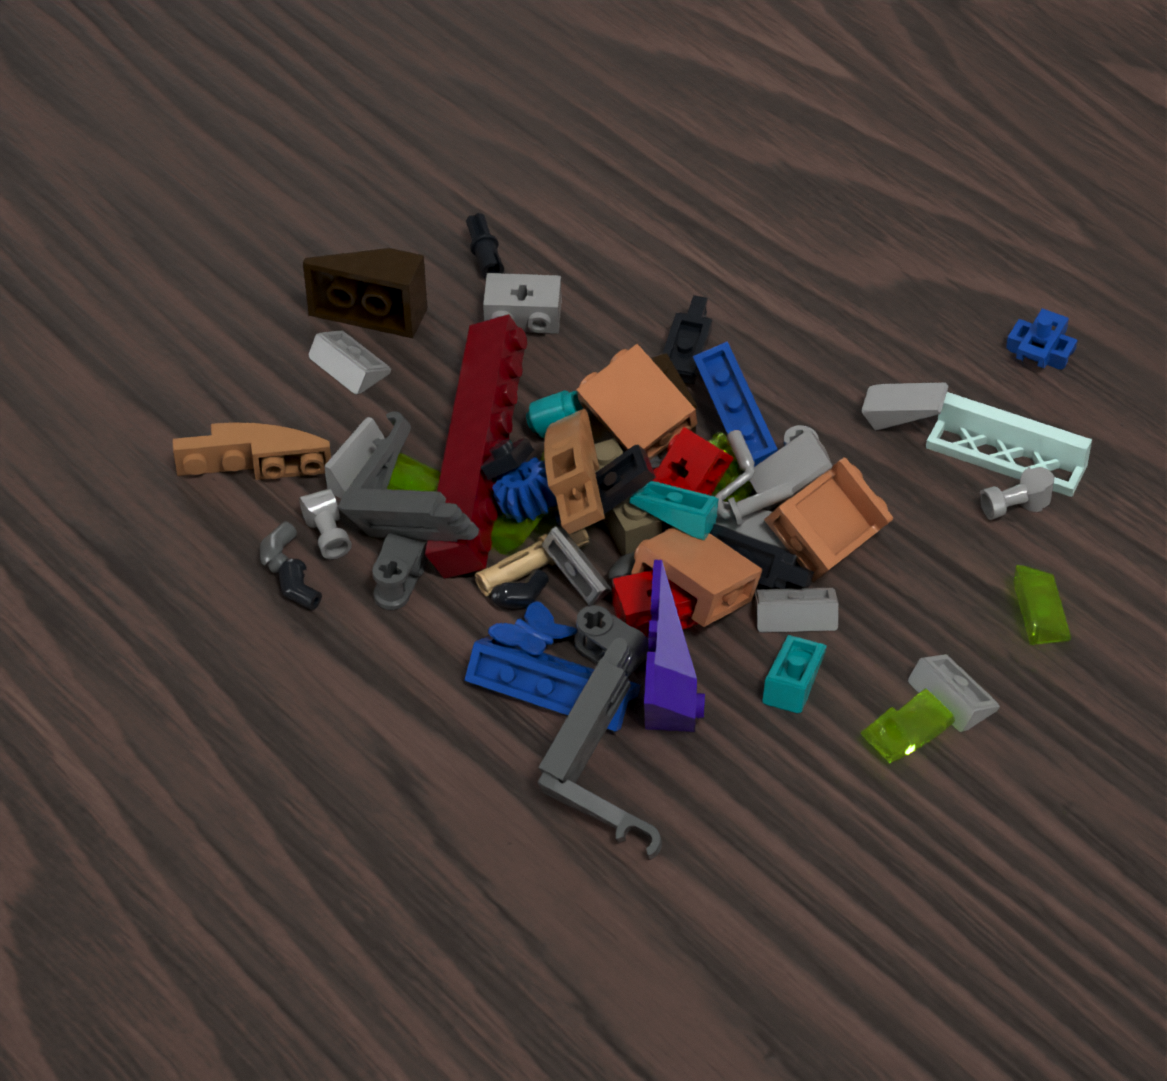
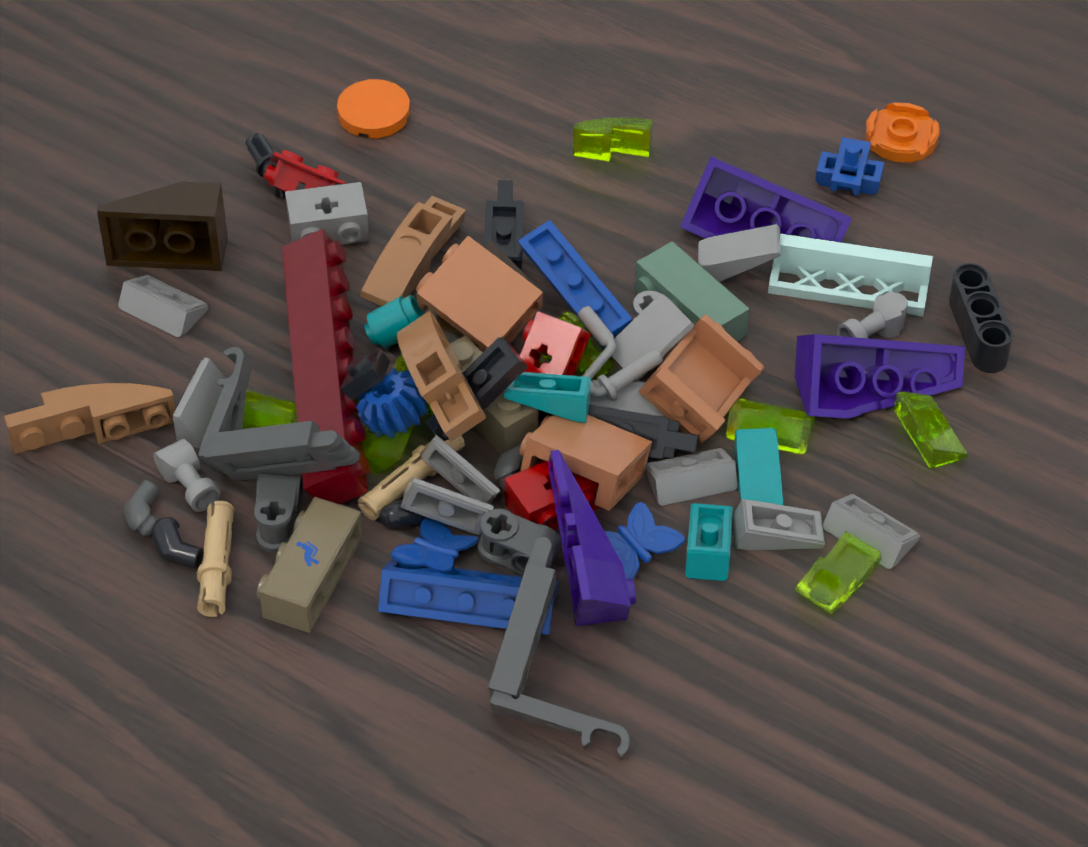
camera: 15 degrees left, 0 degrees up
none -> tan pin [197,501,235,617]
none -> dark tan brick [257,497,363,633]
none -> red hinge [263,150,345,192]
none -> orange tile [337,79,410,139]
none -> medium nougat slope [360,196,466,306]
none -> light grey slope [401,478,494,536]
none -> clear neon green slope [573,117,653,161]
none -> blue piece [604,502,685,579]
none -> sand green brick [634,241,750,341]
none -> dark purple wedge [680,156,852,243]
none -> clear neon green slope [726,398,815,454]
none -> light grey slope [732,499,825,550]
none -> teal slope [734,428,783,505]
none -> dark purple wedge [795,334,965,419]
none -> orange tile [865,102,940,163]
none -> black beam [949,263,1013,373]

